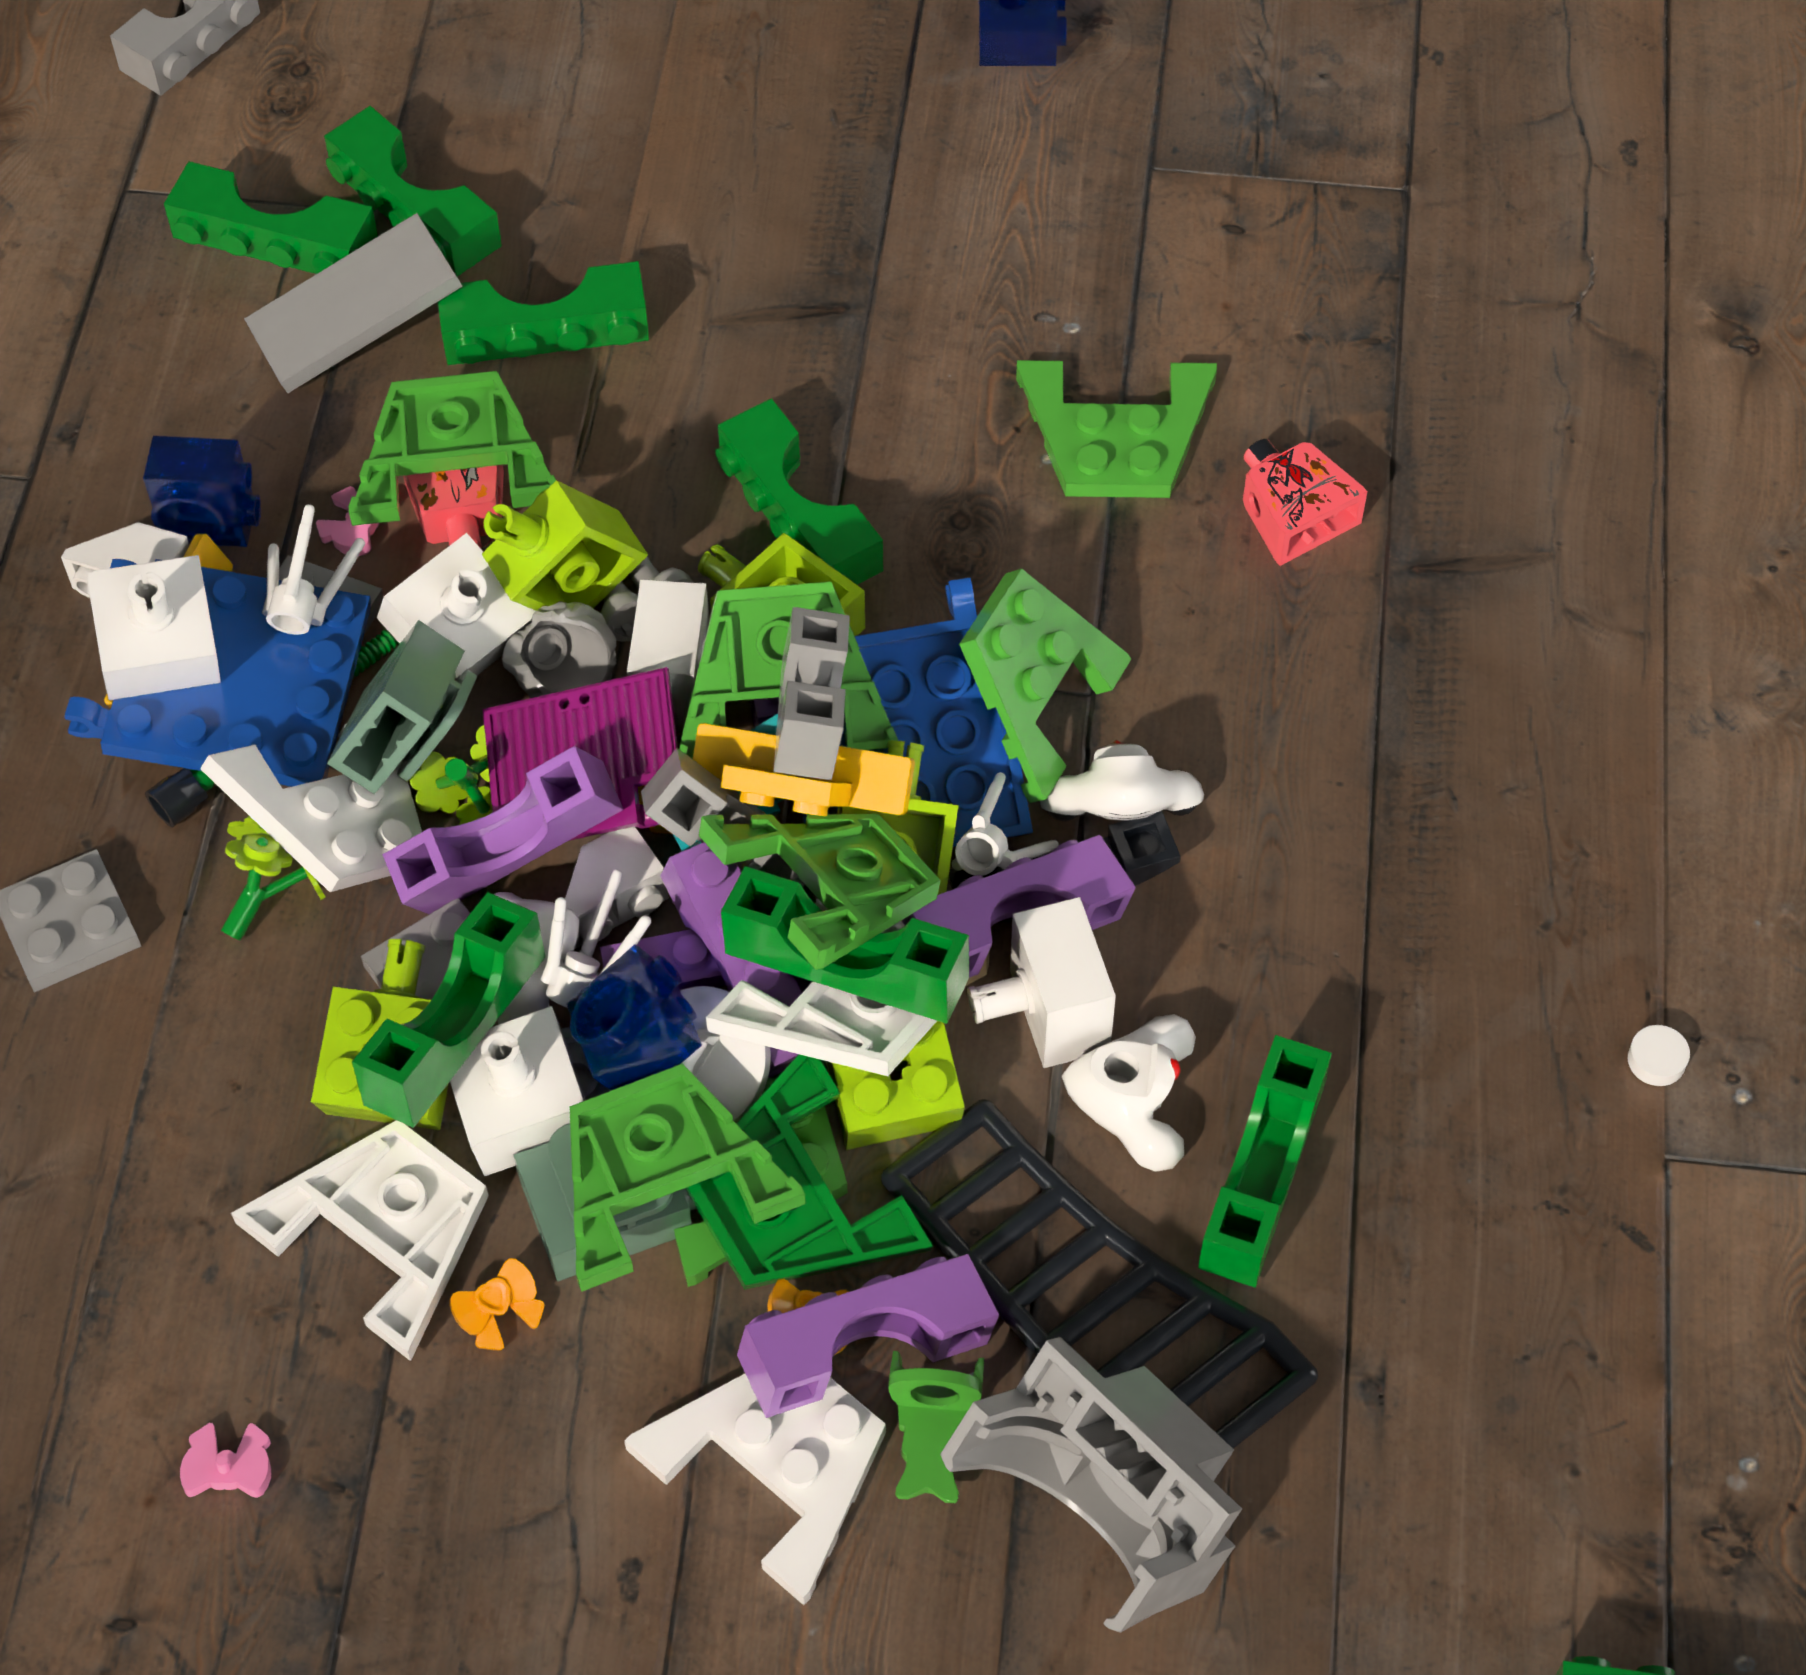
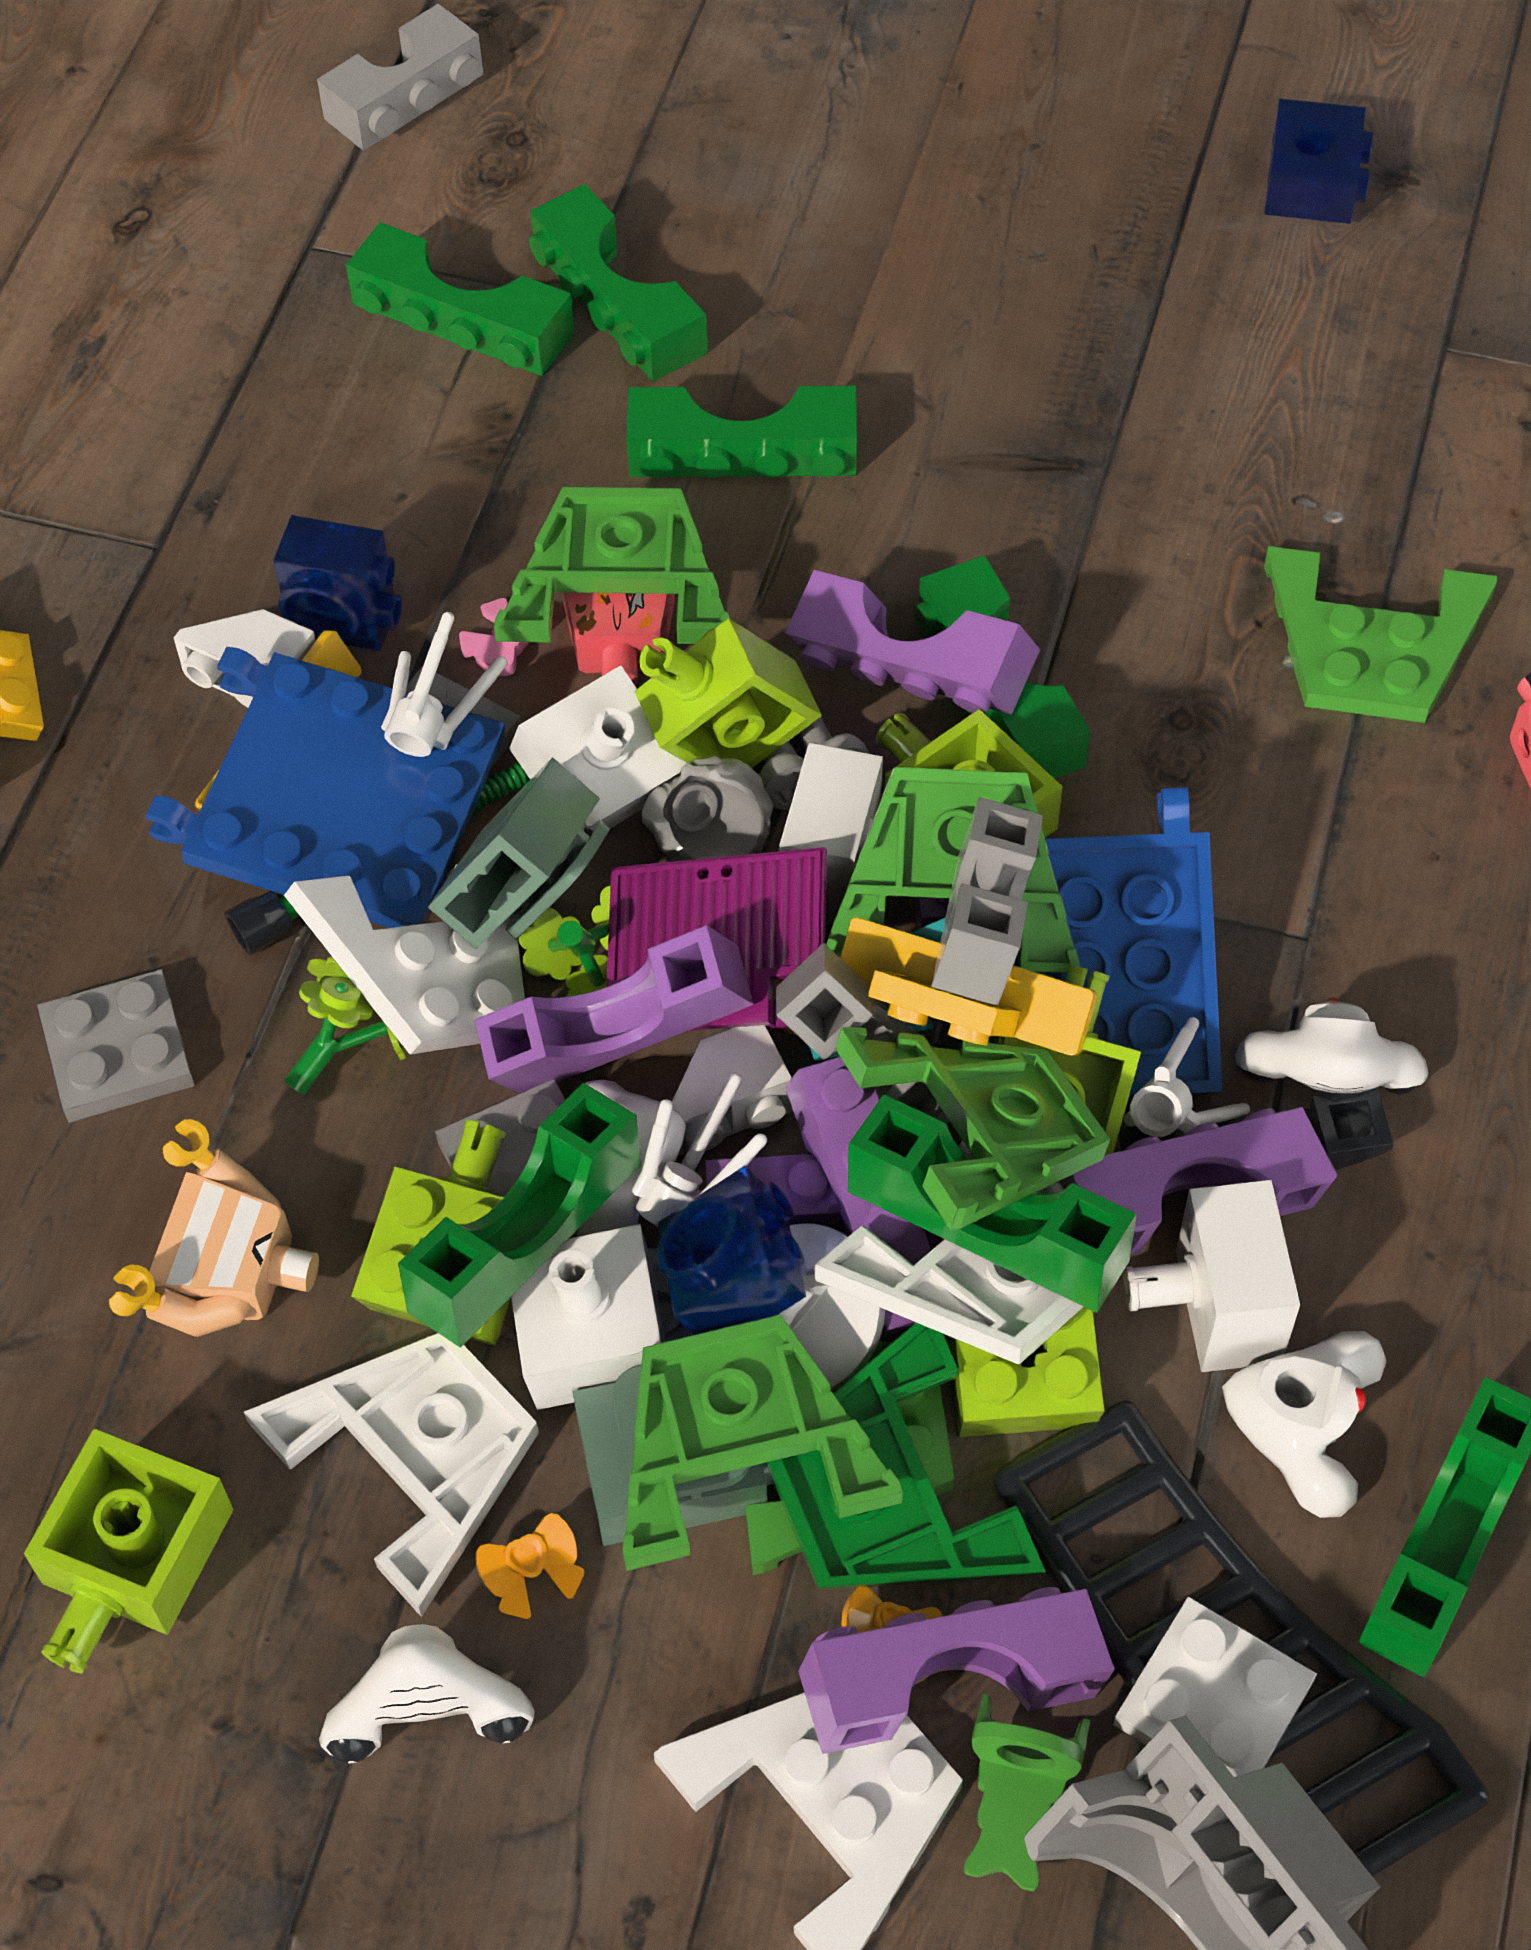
camera: 10 degrees right, 0 degrees up
white brick [86,555,221,700] -> none
bright pink piece [180,1423,271,1498] -> none
light grey tile [244,213,462,393] -> none
bright green wing [959,569,1131,803] -> none
none -> lime brick [24,1429,234,1674]
none -> light nougat torso [109,1119,319,1337]
none -> white head [319,1624,535,1764]
none -> medium lavender arch [785,570,1040,715]
none -> white plate [1113,1597,1317,1777]

